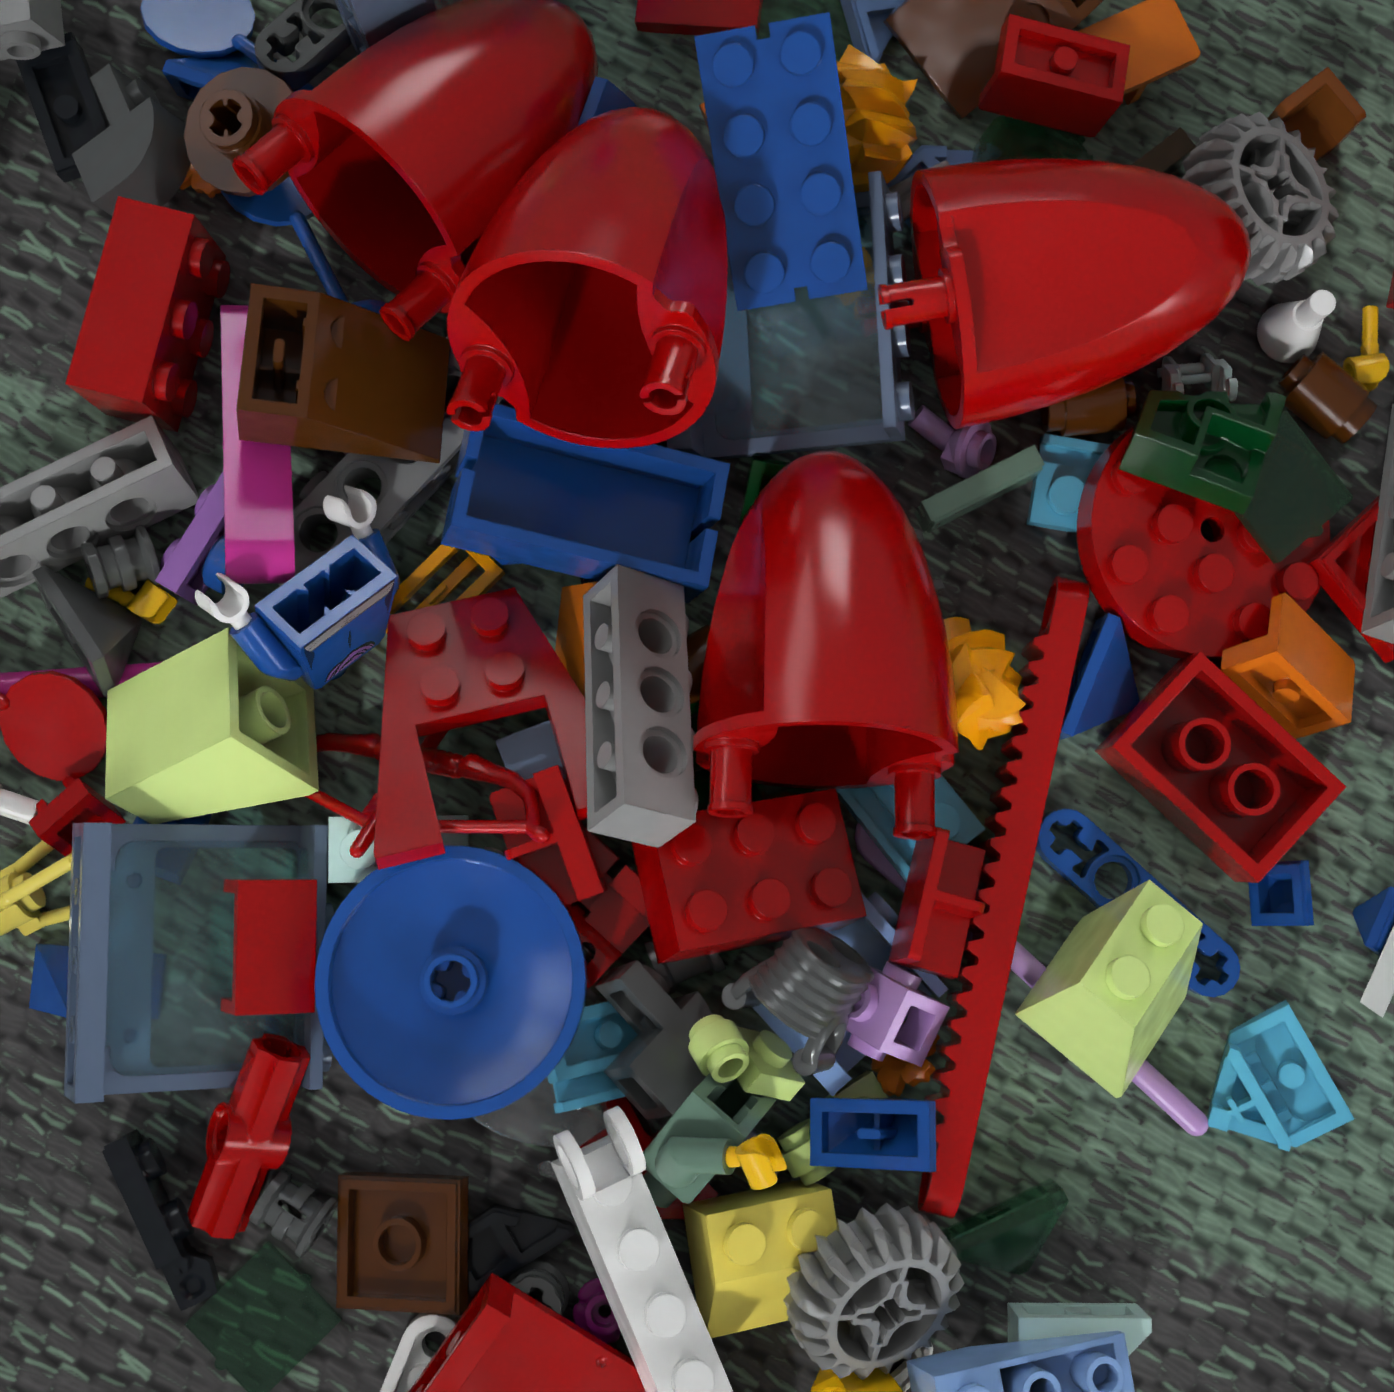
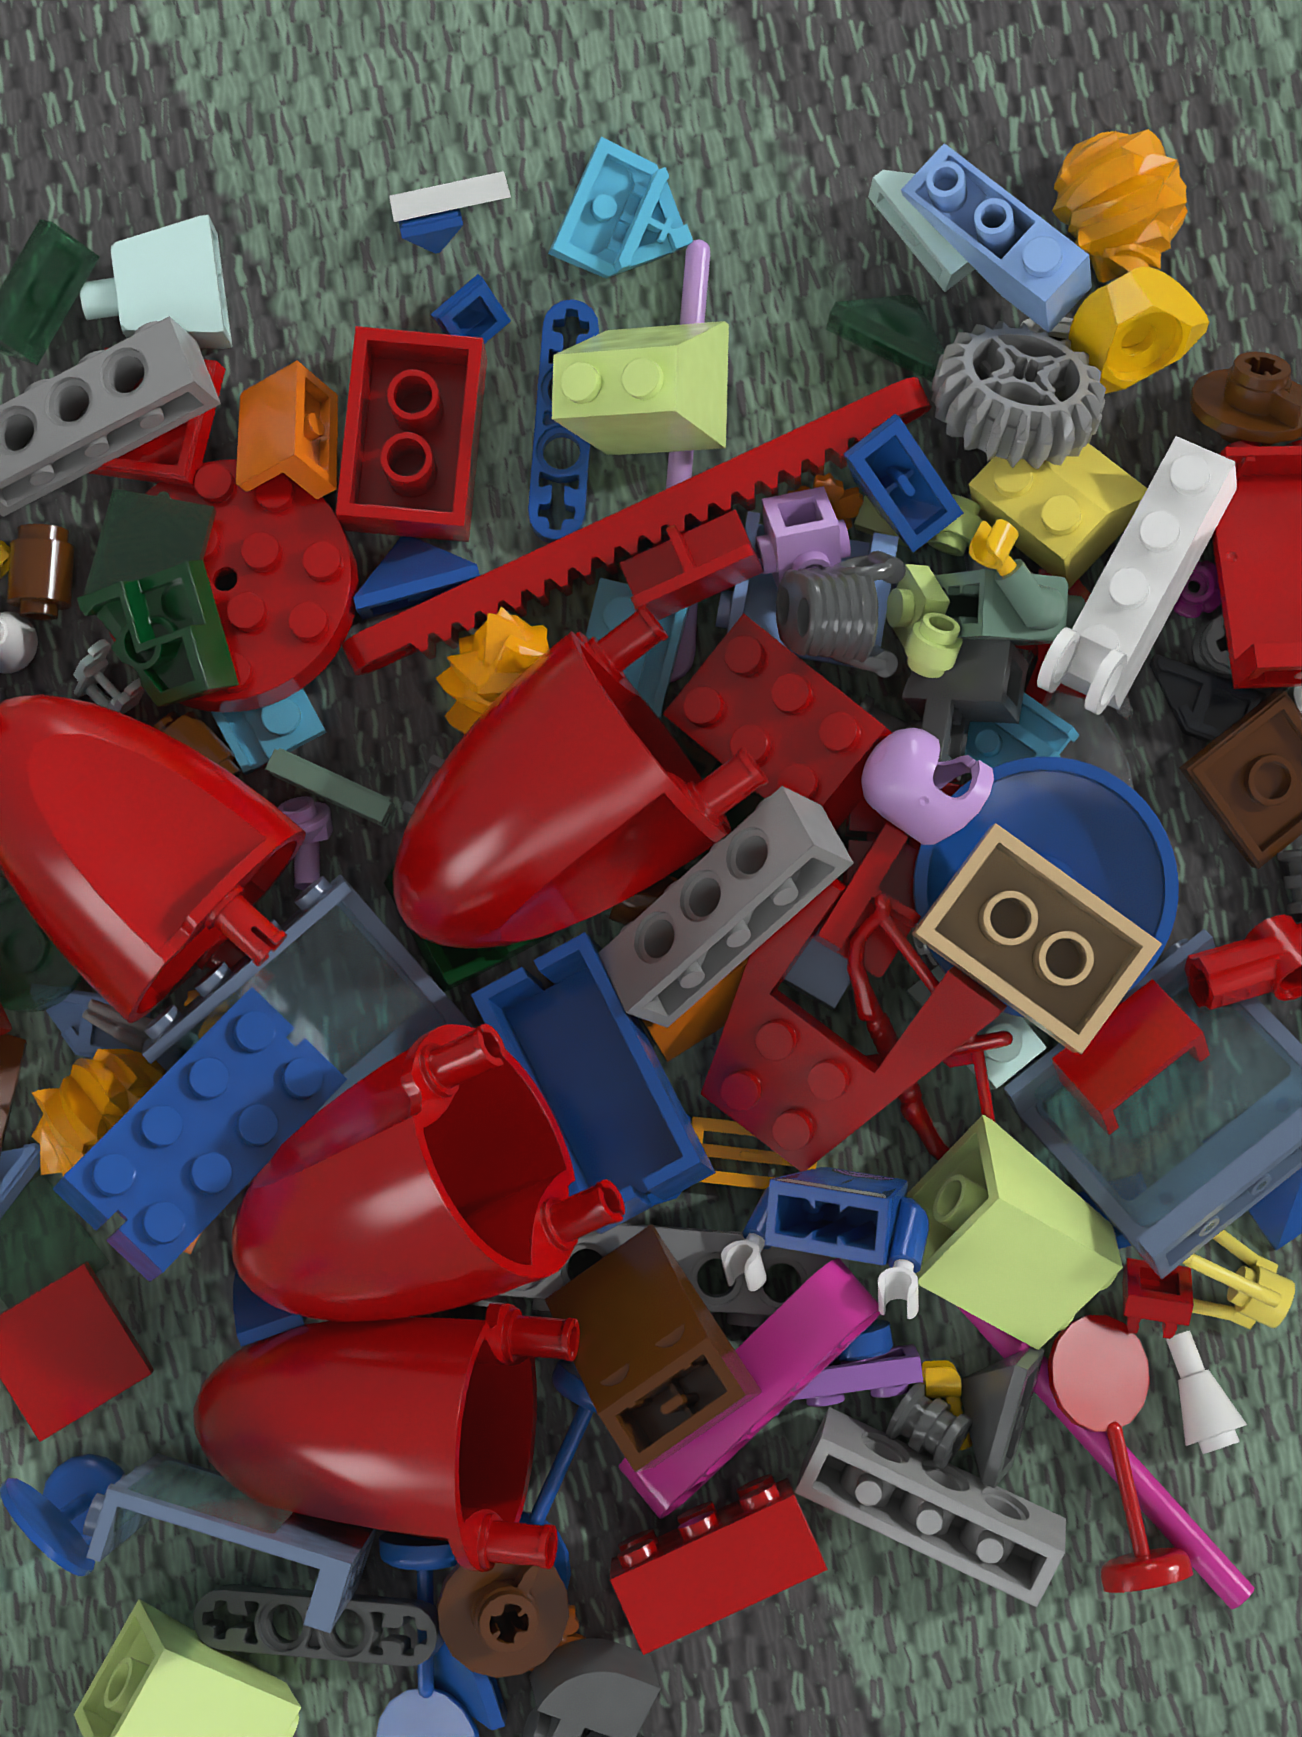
camera: 125 degrees left, 0 degrees up
none -> lavender helmet [861,728,994,845]
none -> tan brick [911,823,1162,1054]

